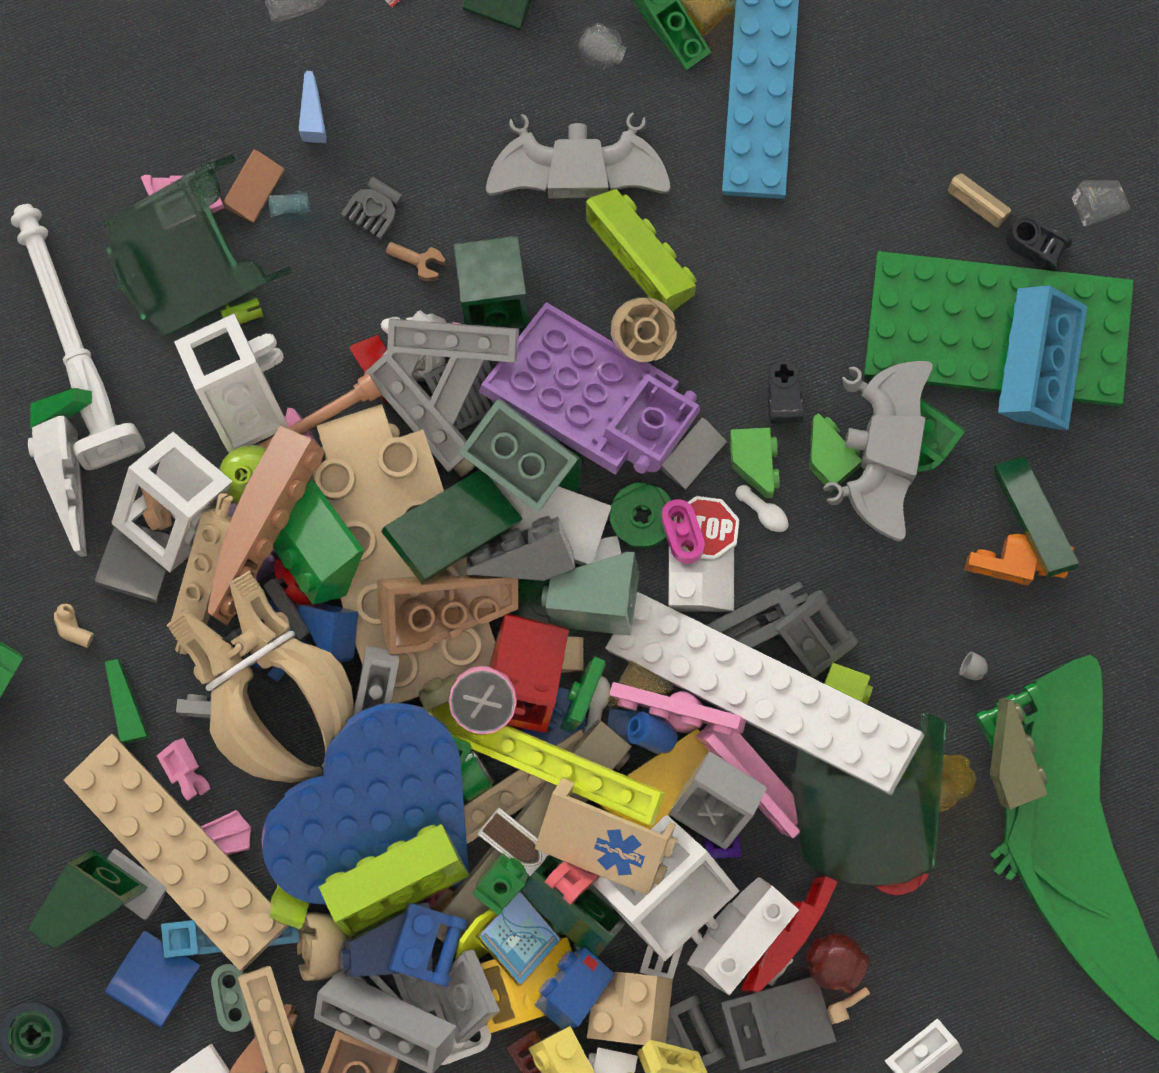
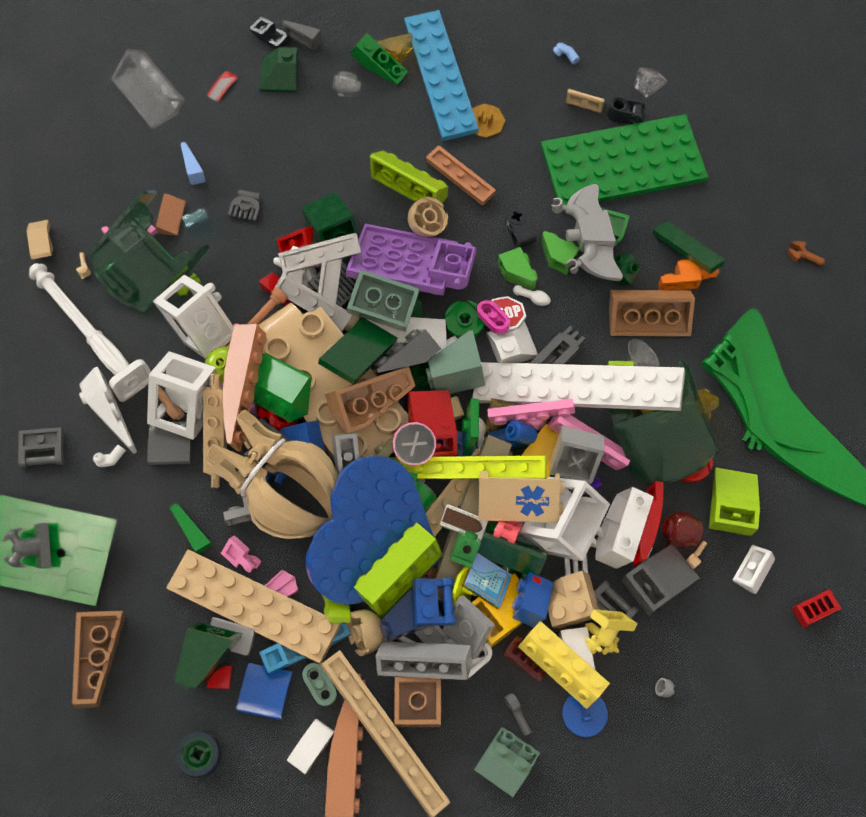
camera: 25 degrees left, 10 degrees down
green piece [30,388,92,429] -> none
tan arm [54,604,94,648] -> none
medium nougat bar [386,242,446,281] -> none
light grey torso [486,113,670,198] -> none
light grey slope [661,417,727,490] -> none
dark grey plate [774,590,858,678] -> none
light grey hinge [959,651,988,680] -> none
olive slope [990,698,1048,809] -> none
dark azure slope [998,285,1087,430] -> none
none -> tan slope [27,220,53,259]
none -> tan hand [76,252,91,279]
none -> white arm [93,445,126,467]
none -> red tile [207,666,233,690]
none -> red slope [276,227,313,253]
none -> nougat plate [426,145,496,206]
none -> pearl gold piece [472,103,505,138]
none -> light blue arm [553,43,580,64]
none -> medium nougat slope [609,290,695,336]
none -> dark green brick [612,253,641,285]
none -> clear dish [628,339,660,367]
none -> lime slope [709,468,760,536]

